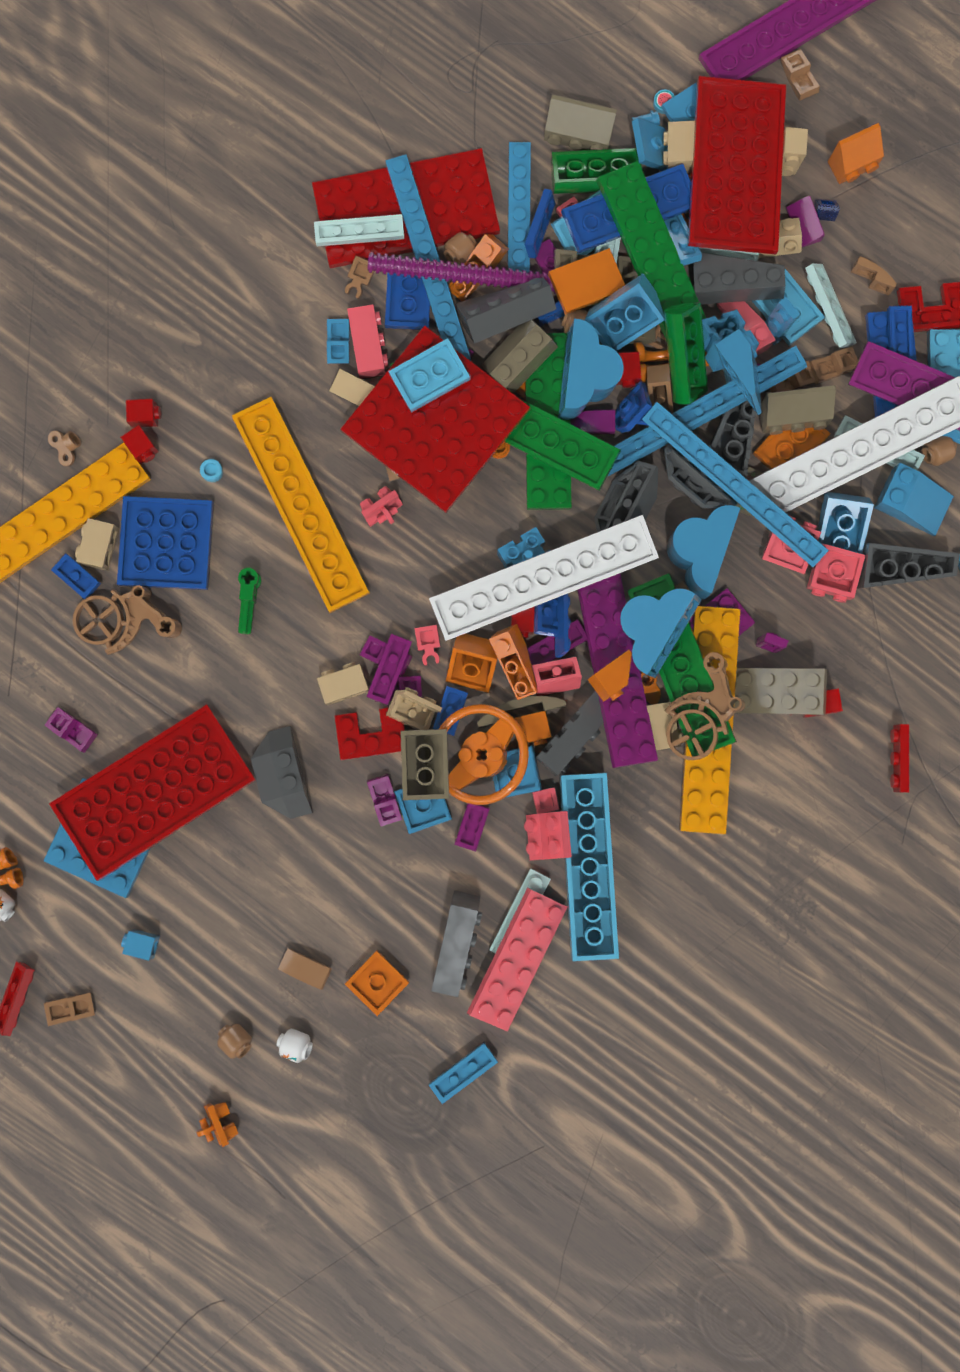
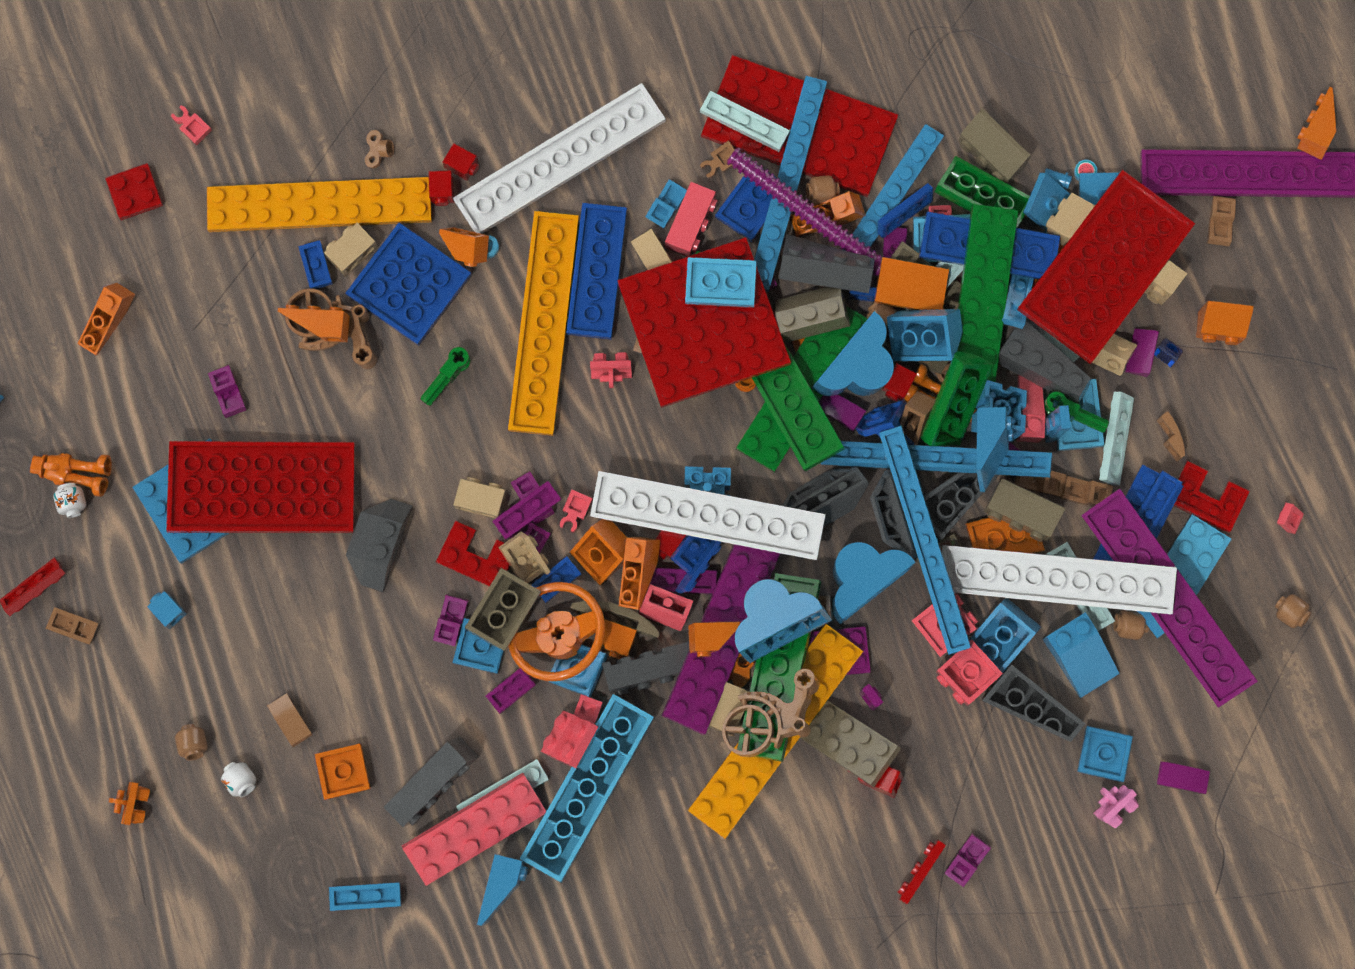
camera: 35 degrees right, 5 degrees down
none -> orange slope [278,305,350,342]
none -> orange slope [439,227,489,267]
none -> white plate [453,83,666,234]
none -> dark azure slope [477,854,528,926]
none -> blue plate [566,203,627,340]
none -> magenta slope [944,833,991,887]
none -> green connector [1044,392,1109,433]

